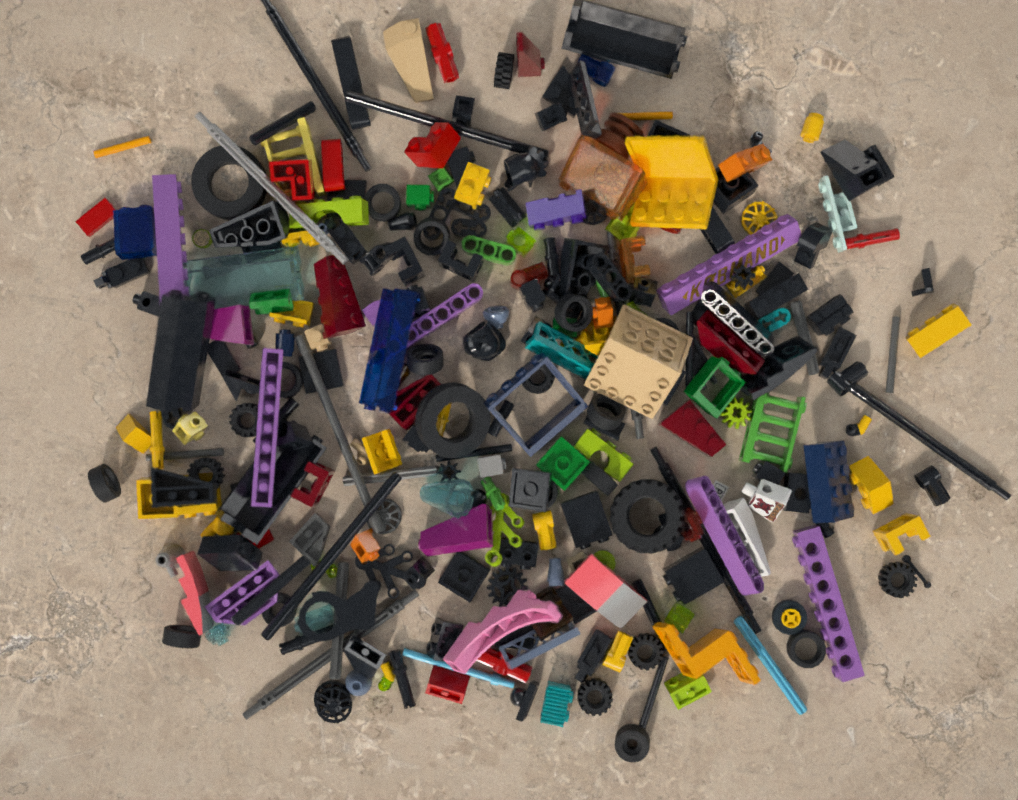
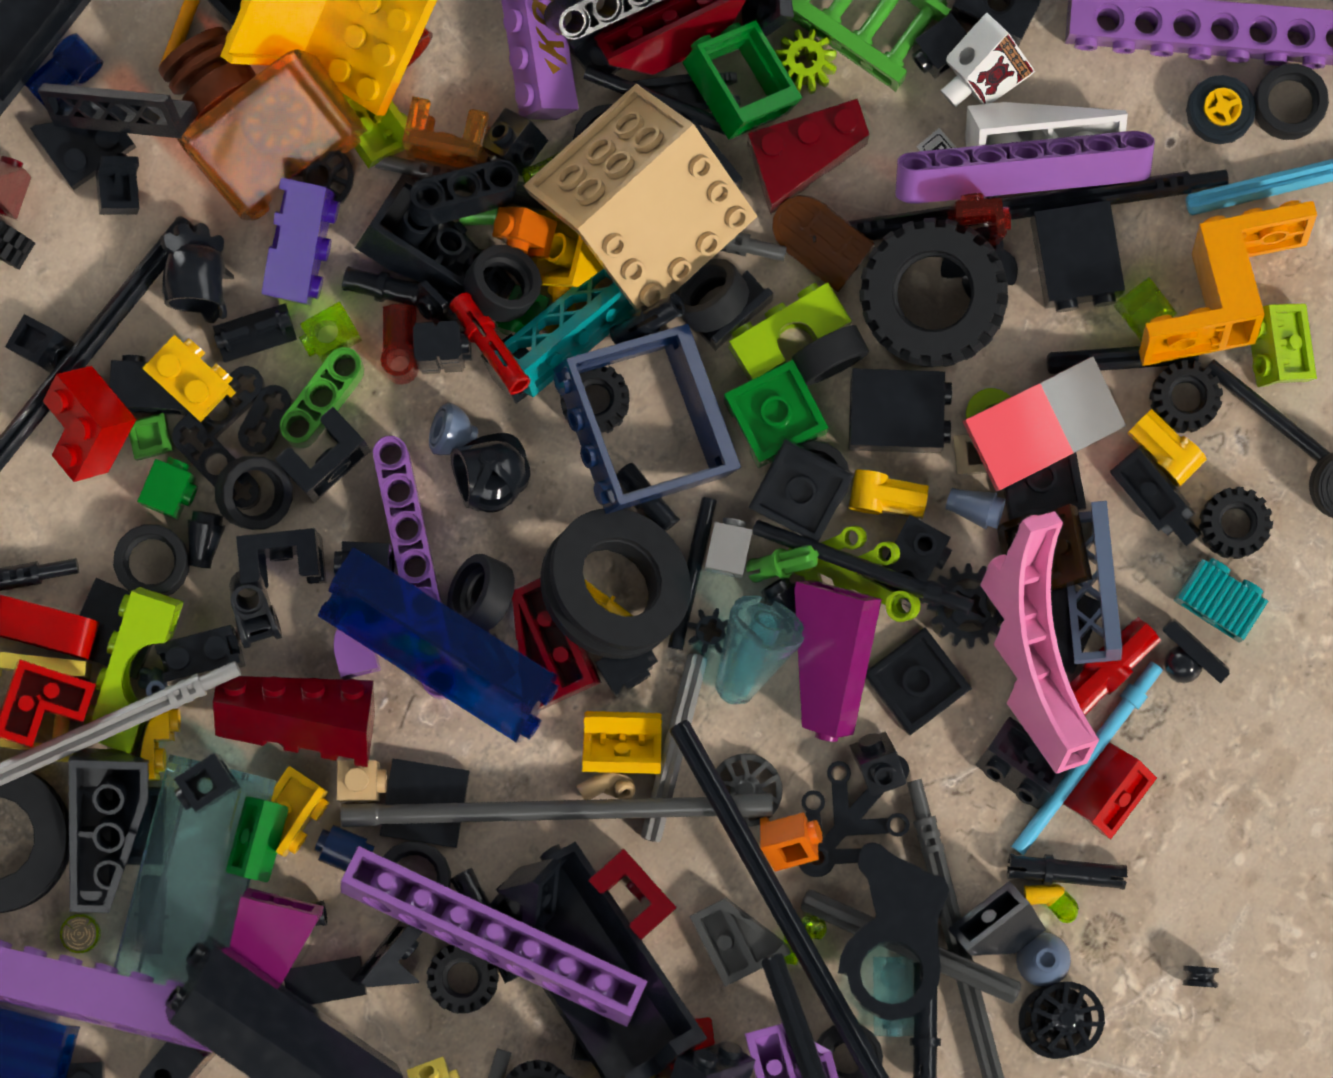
camera: 65 degrees left, 5 degrees down
none -> black brick [174,753,241,813]
none -> red pin [449,293,531,395]
none -> black pin [610,293,685,344]
none -> black bar [752,520,974,615]
none -> reddish brown window [772,195,875,292]
none -> black bush [1183,966,1219,988]

